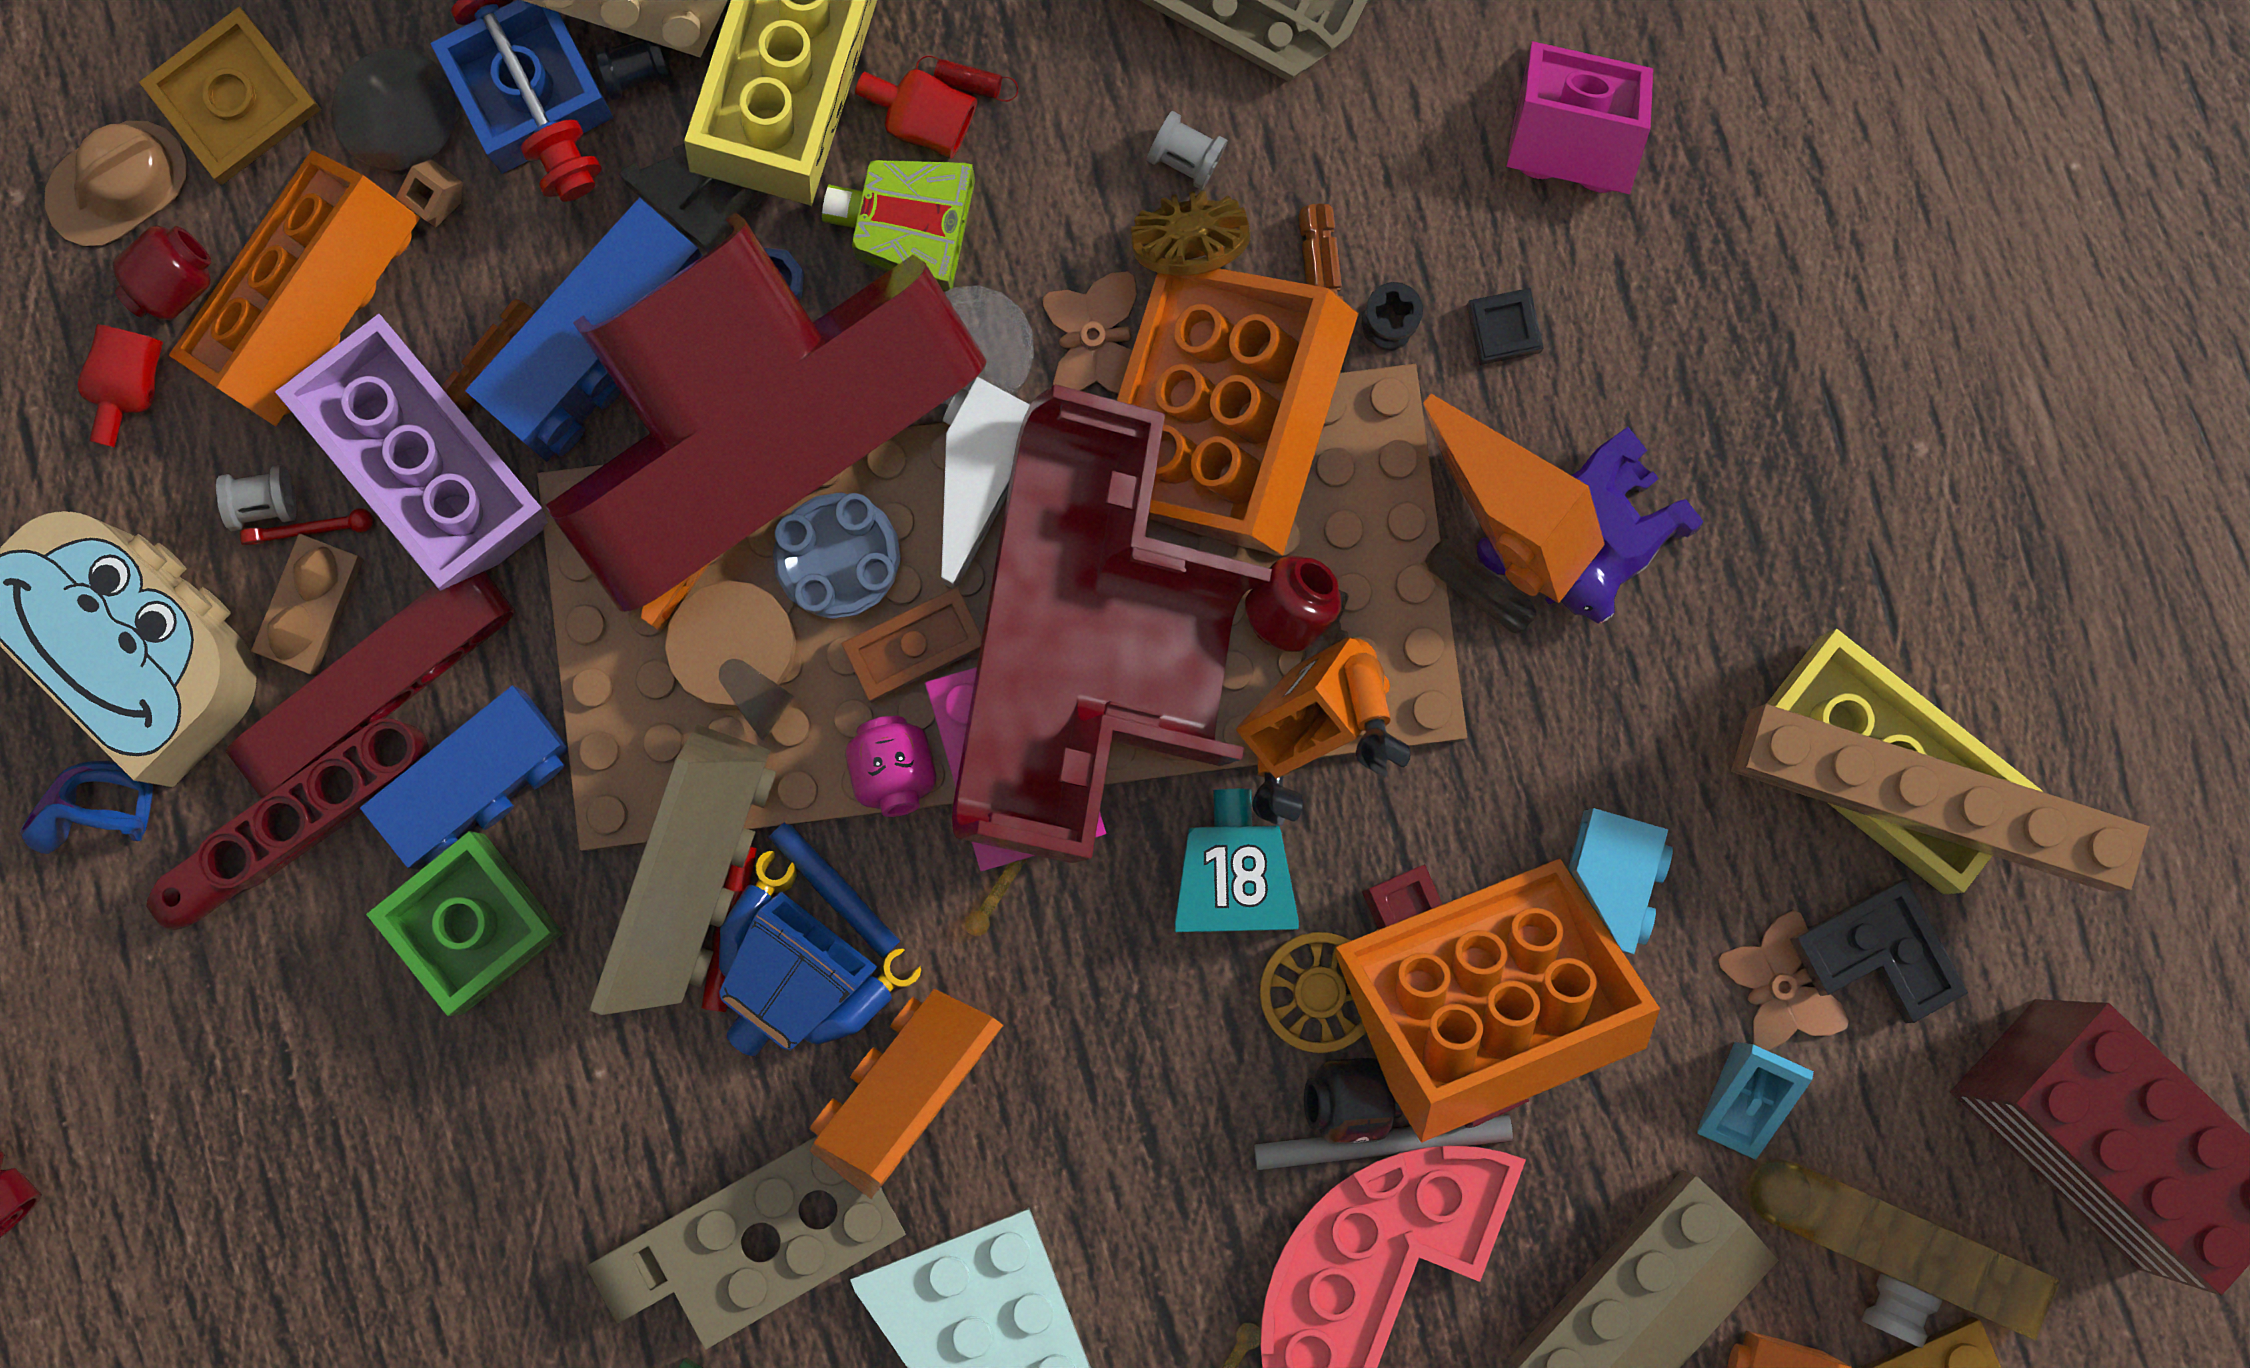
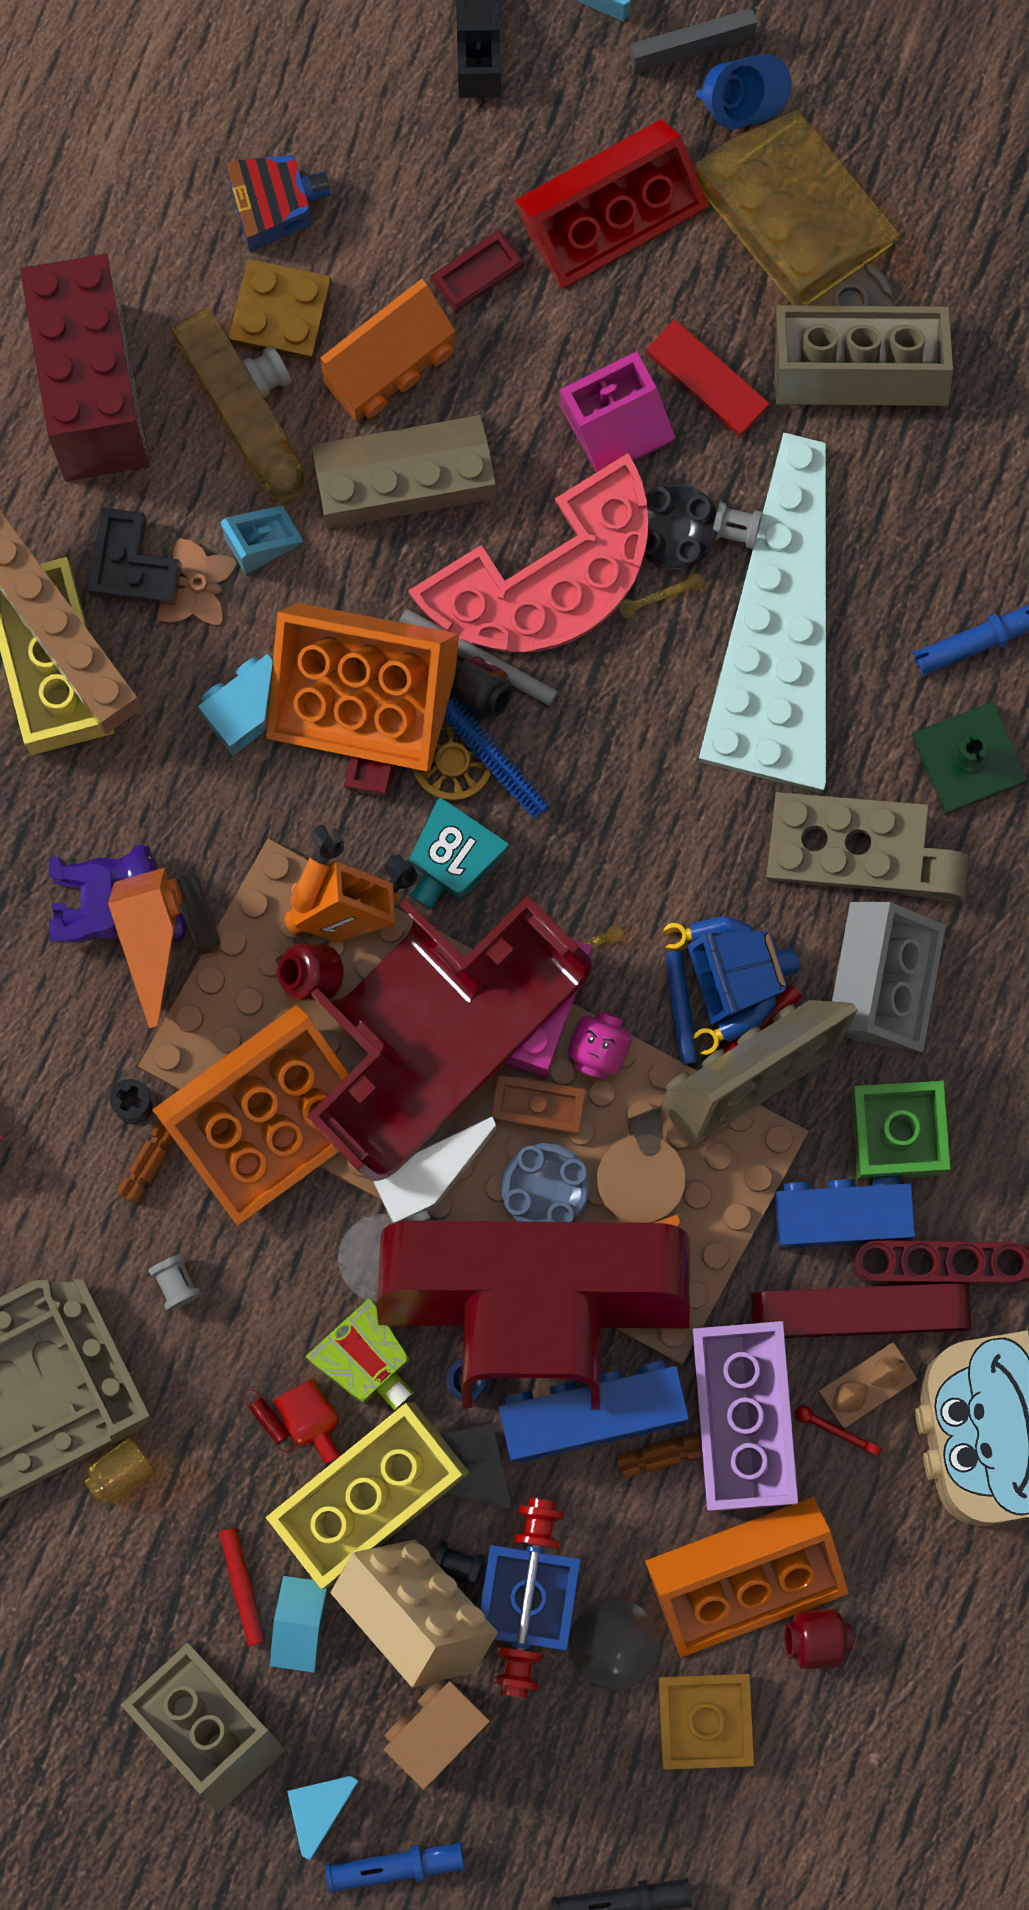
camera: 140 degrees left, 5 degrees down
medium nougat piece [45,121,187,247] -> none
red piece [78,324,163,448] -> none
light grey bush [216,465,297,532] -> none
medium nougat piece [396,159,463,228] -> none
orange slope [809,988,1003,1199] -> none
nougat piece [1043,271,1137,394] -> none
pearl gold wheel [1131,191,1250,275] -> none
black tile [1467,288,1544,365] -> none
none -> blue axle [444,694,551,819]
none -> light grey slope [832,902,946,1053]

